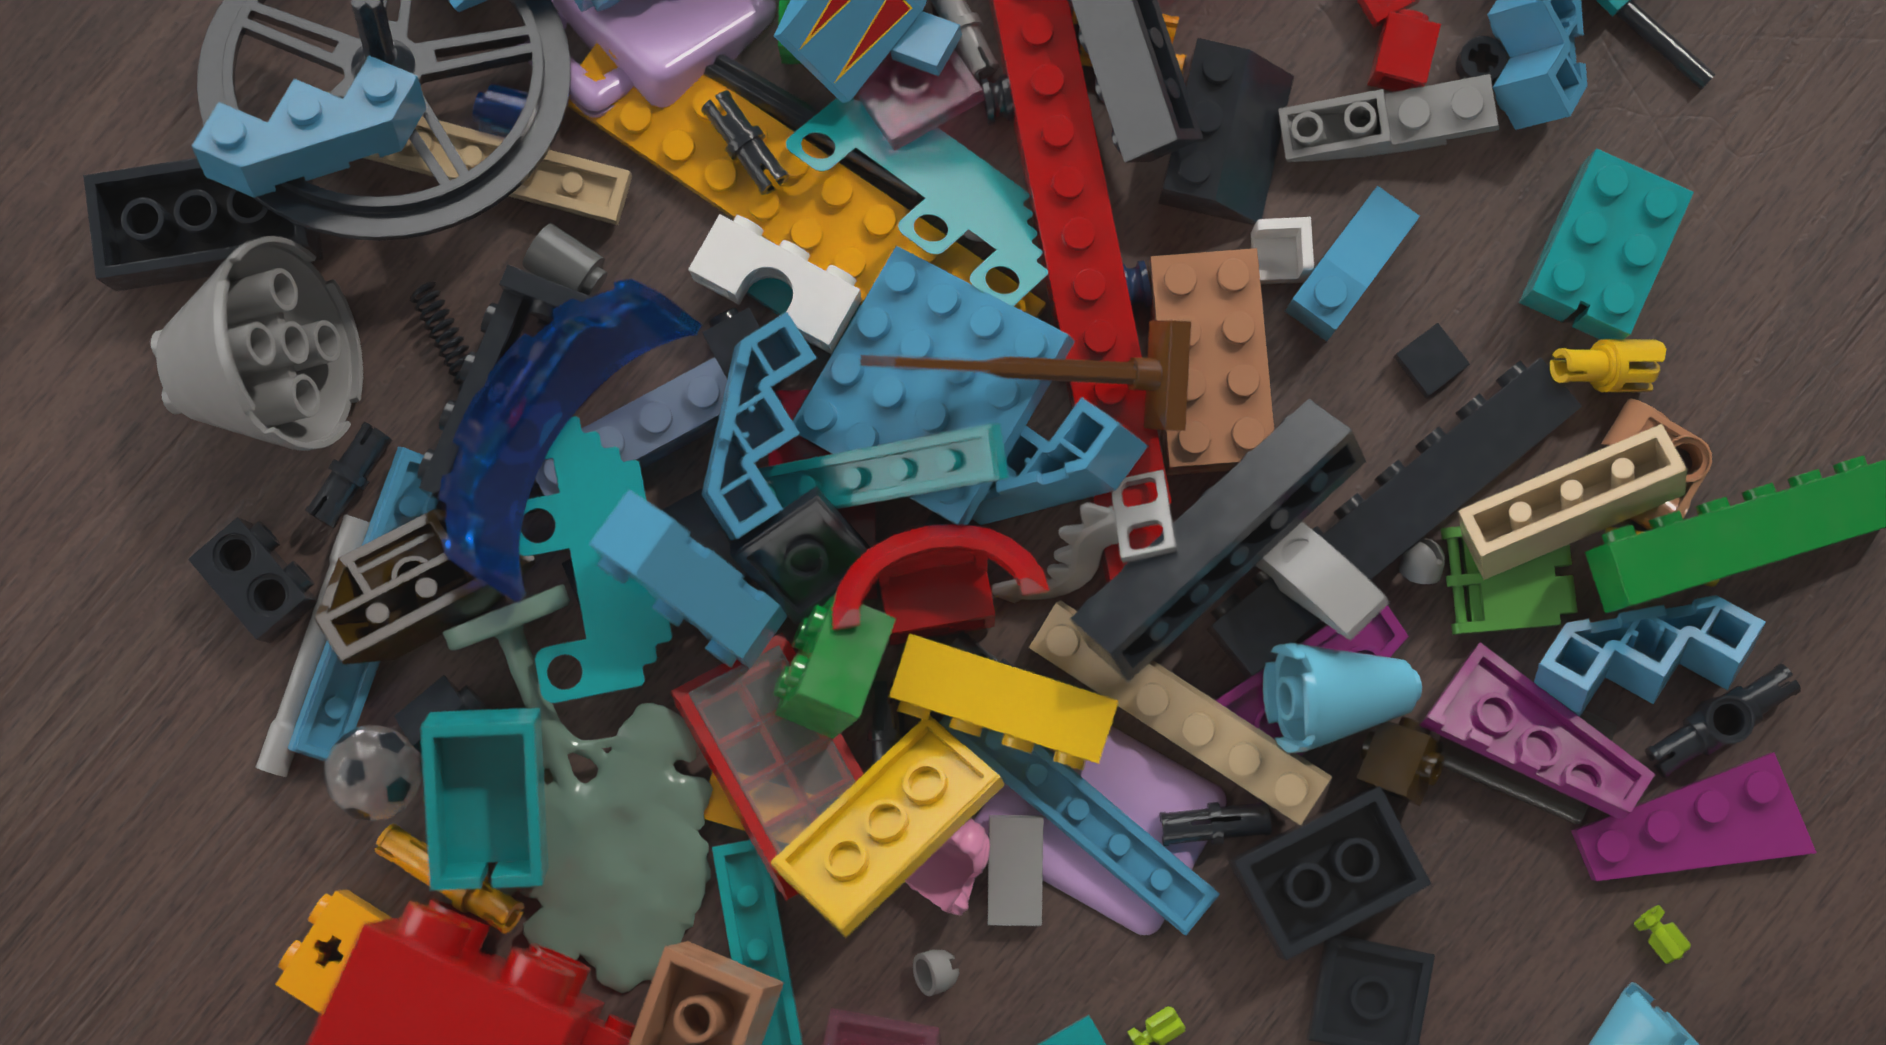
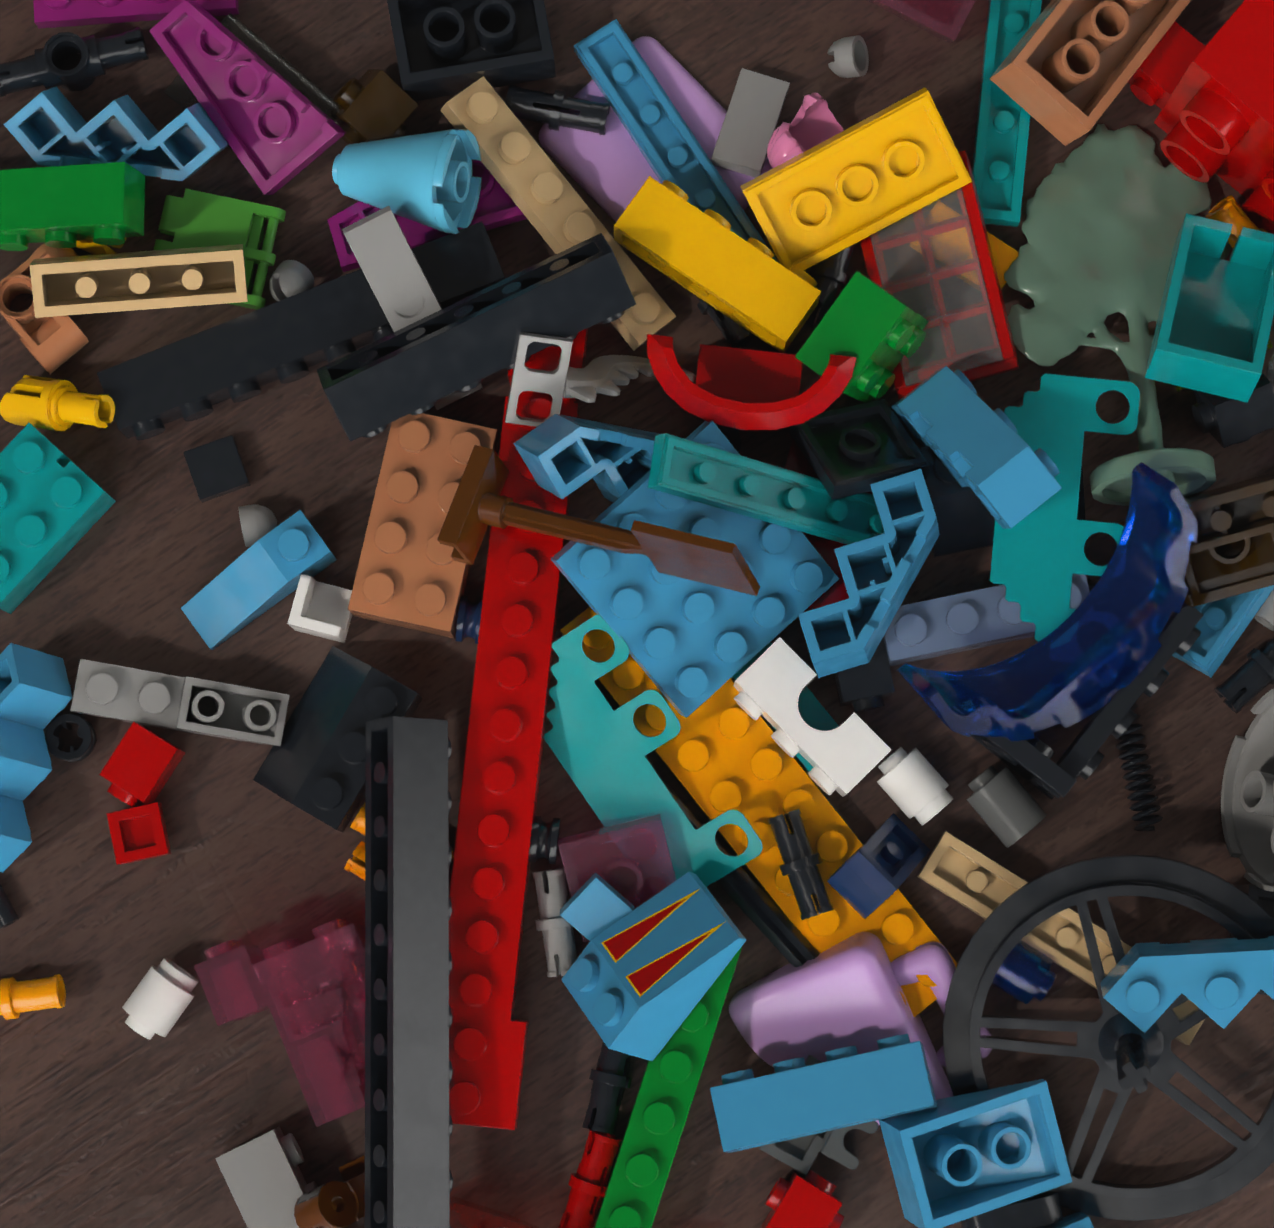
camera: 165 degrees left, 0 degrees up
none -> light grey hinge [238,504,277,547]
none -> dark blue plate [827,813,930,919]
none -> white brick [877,747,954,826]

